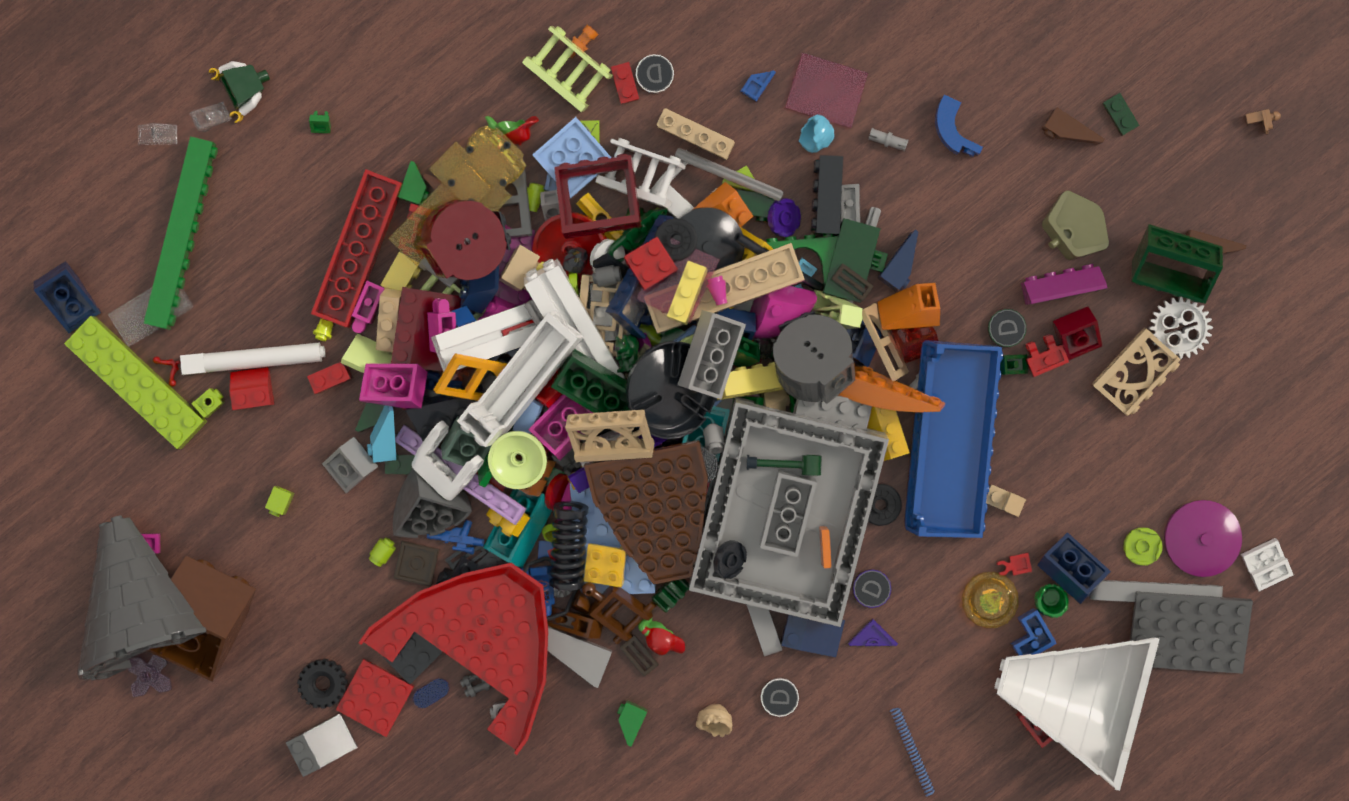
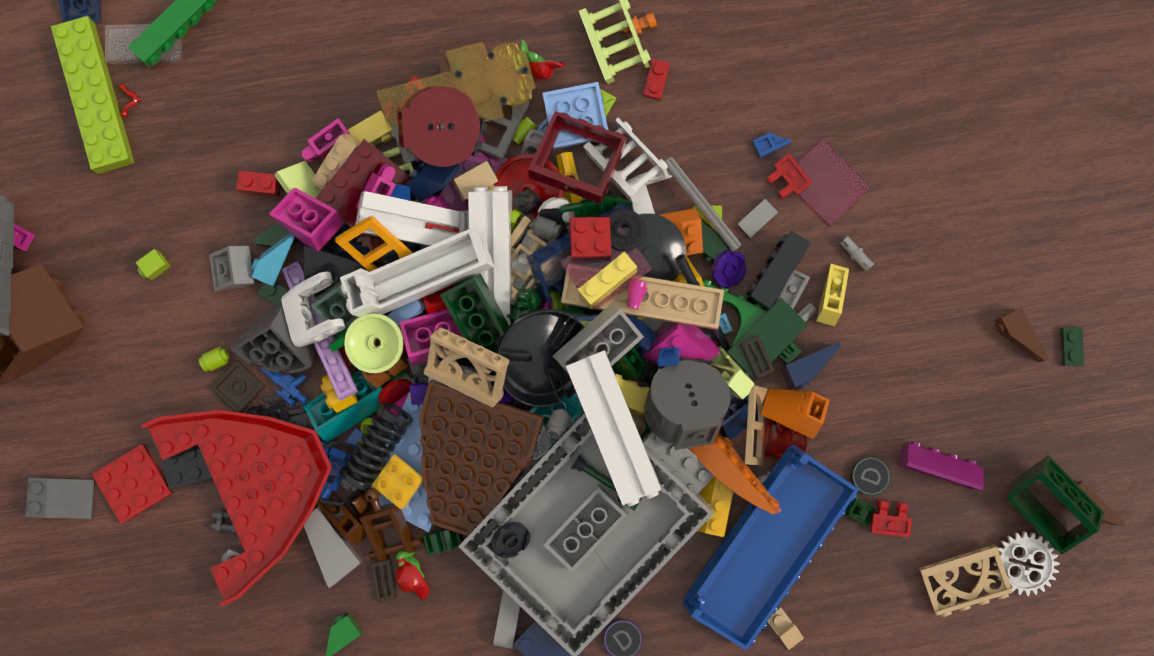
camera: 30 degrees right, 5 degrees down
white brick [180,342,325,375] -> none
lime brick [191,388,225,418] -> none
red slope [230,367,275,410] -> none
black tyre [297,658,348,709] -> none
red brick [311,169,402,328] -> none
neon yellow hose [313,319,333,342] -> none
green slope [398,161,430,206] -> none
clear blue tile [413,678,449,708] -> none
black tile [636,54,674,93] -> none
tan fence [657,108,735,160] -> none
medium azure hair [799,114,834,153] -> none
orange tile [819,526,831,568] -> none
black wheel [868,484,902,526] -> none
blue arch [935,95,983,157] -> none
olive animal [1042,191,1109,260] -> none
dark red slope [1053,306,1103,360] -> none
none -> white brick [566,350,661,507]
none -> blue tile [657,347,681,367]
none -> light grey tile [737,199,778,239]
none -> red plate [767,153,813,200]
none -> light yellow slope [816,264,849,326]

